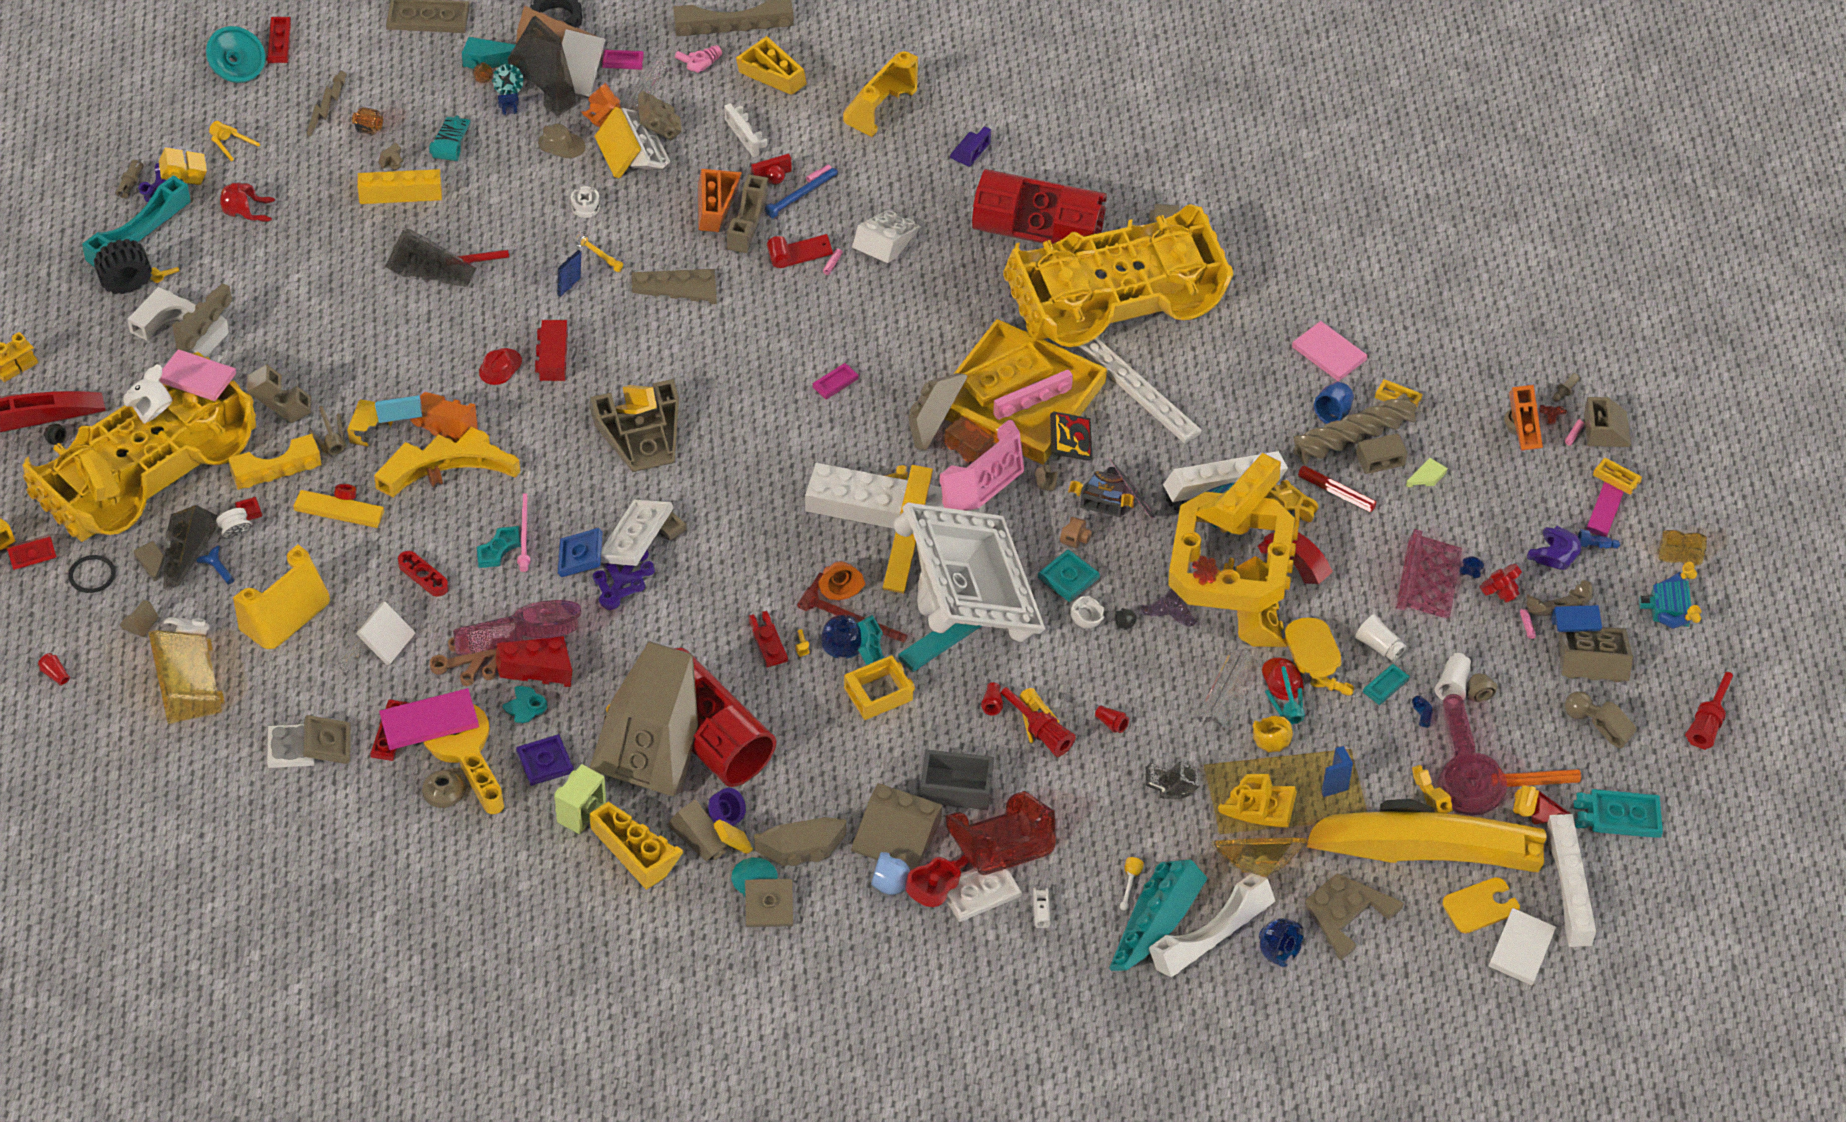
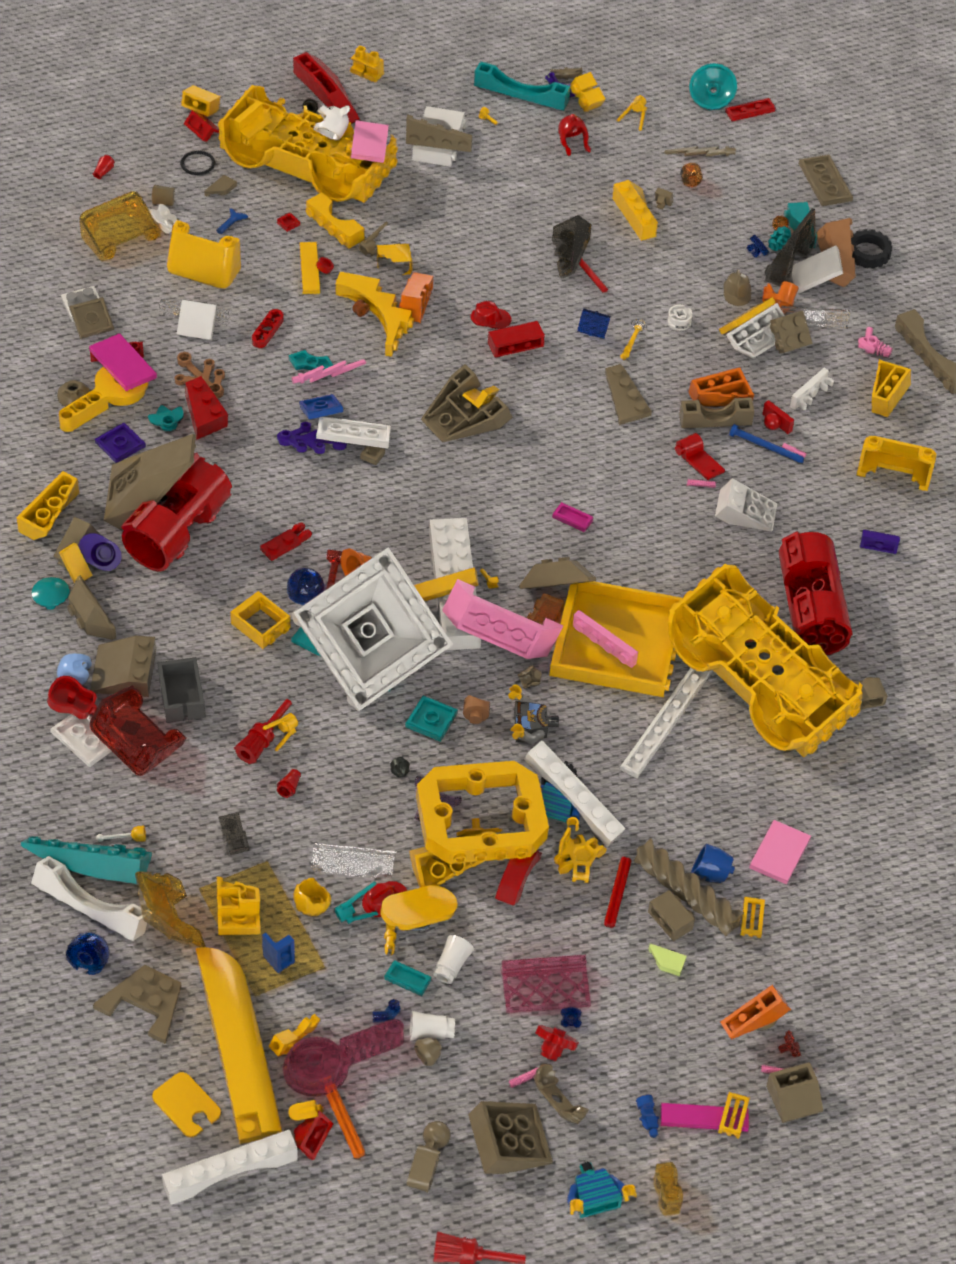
camera: 70 degrees right, 0 degrees up
black tyre [94,239,152,294] -> none
clear smoke wedge [163,505,217,590] -> none
white wheel [216,508,251,539] -> none
dark tan arch [247,364,311,423] -> none
medium azure panel [375,395,422,423] -> none
teal door [429,115,471,161] -> none
clear pink beam [453,600,582,655] -> none
yellowish green brick [554,764,606,834] -> none
dark pink tile [602,50,644,70] -> none
dark tan plate [745,879,793,927] -> none
yellow hand [795,629,810,657] -> none
teal tile [857,615,884,665] -> none
yellow tile [963,341,1053,407] -> none
red cone [981,682,1003,716] -> none
white bar [1033,888,1051,928] -> none
tile [1050,411,1092,461] -> none
white hair [1071,596,1104,629] -> none
black piece [1109,458,1155,518] -> none
clear red plant [1192,556,1218,585] -> none
yellow wedge [1195,453,1281,533] -> none
pearl dark grey tile [1379,799,1435,813] -> none
white tile [1488,908,1556,985] -> none
dark purple helmet [1526,526,1581,570] -> none
blue panel [1551,605,1602,632] -> none
dark tan piece [1552,373,1580,402] -> none
teal tile [1573,789,1663,838] -> none

